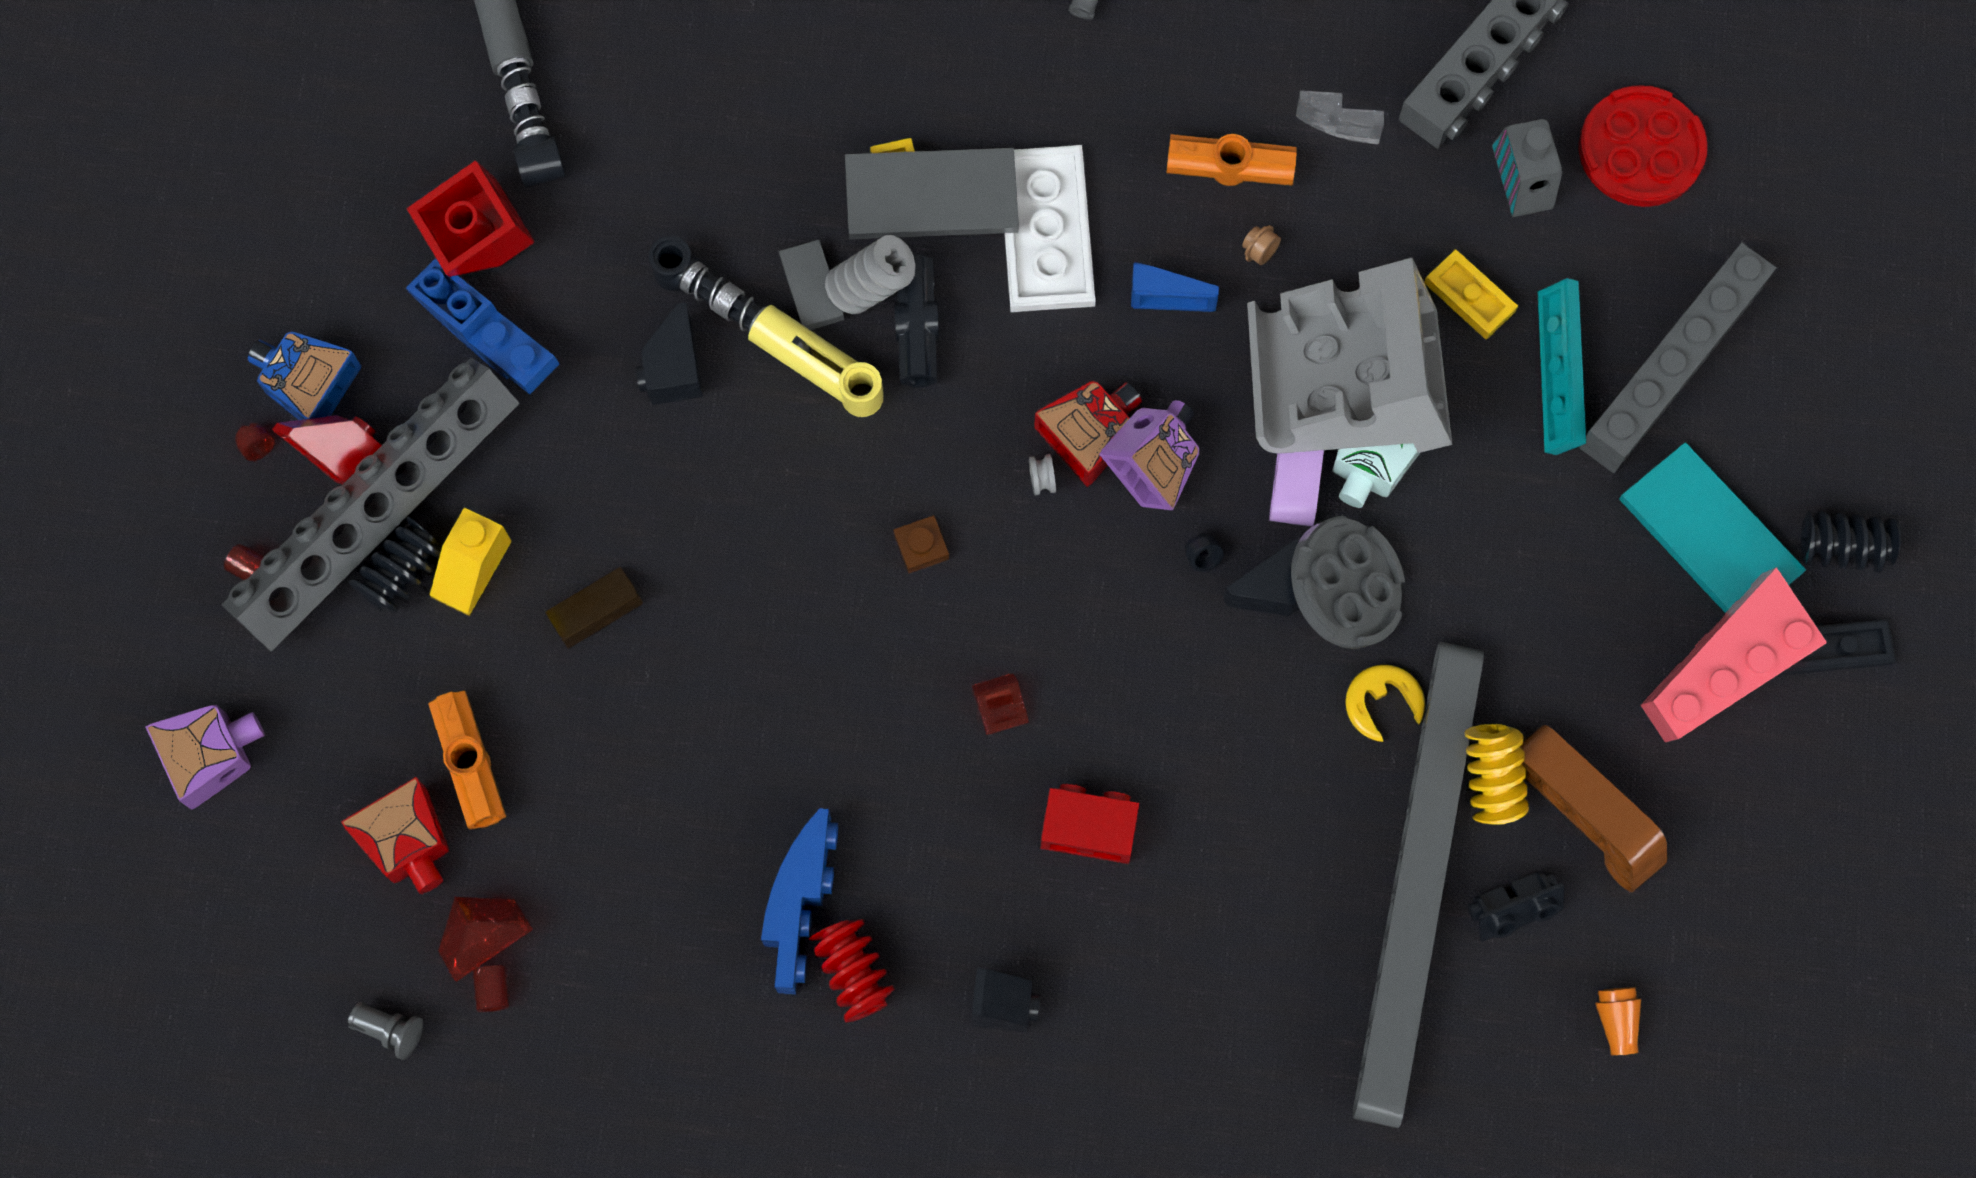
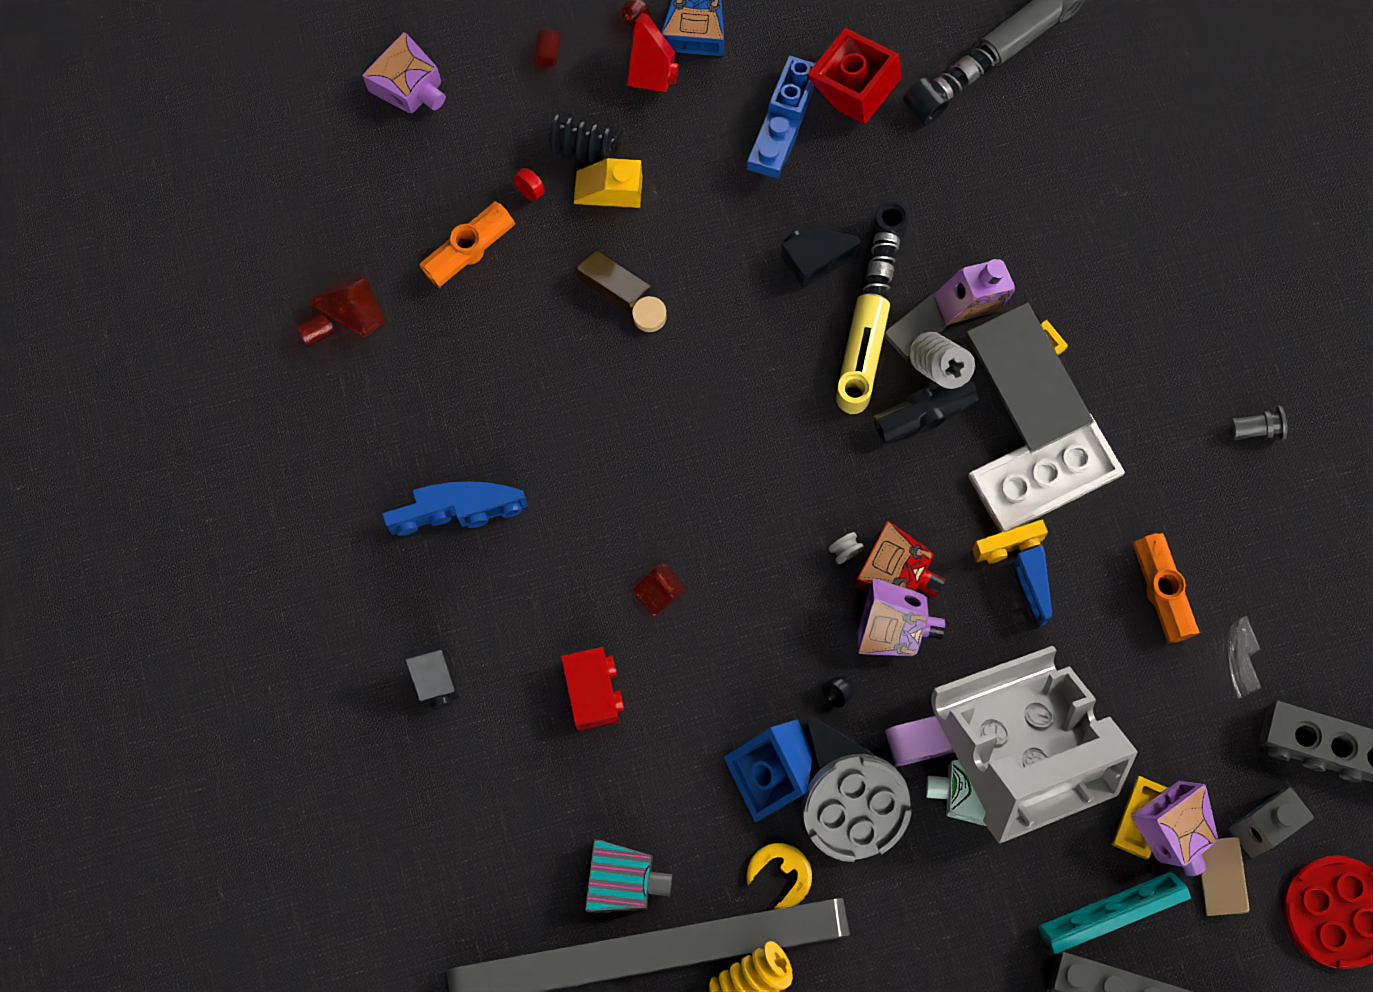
camera: 70 degrees right, 0 degrees up
dark grey brick [222,358,520,652] -> none
torso [341,777,449,894] -> none
dark grey pin [348,1001,424,1060] -> none
red piece [809,919,895,1023] -> none
reddish brown plate [893,515,949,574] -> none
medium nougat plate [1242,225,1281,265] -> none
none -> red tile [513,168,545,201]
none -> torso [585,839,672,913]
none -> tan tile [632,296,667,332]
none -> blue slope [724,720,813,822]
none -> medium lavender torso [934,259,1015,325]
none -> yellow plate [972,519,1048,564]
none -> medium lavender torso [1132,781,1218,876]
none -> tan slope [1200,837,1249,916]

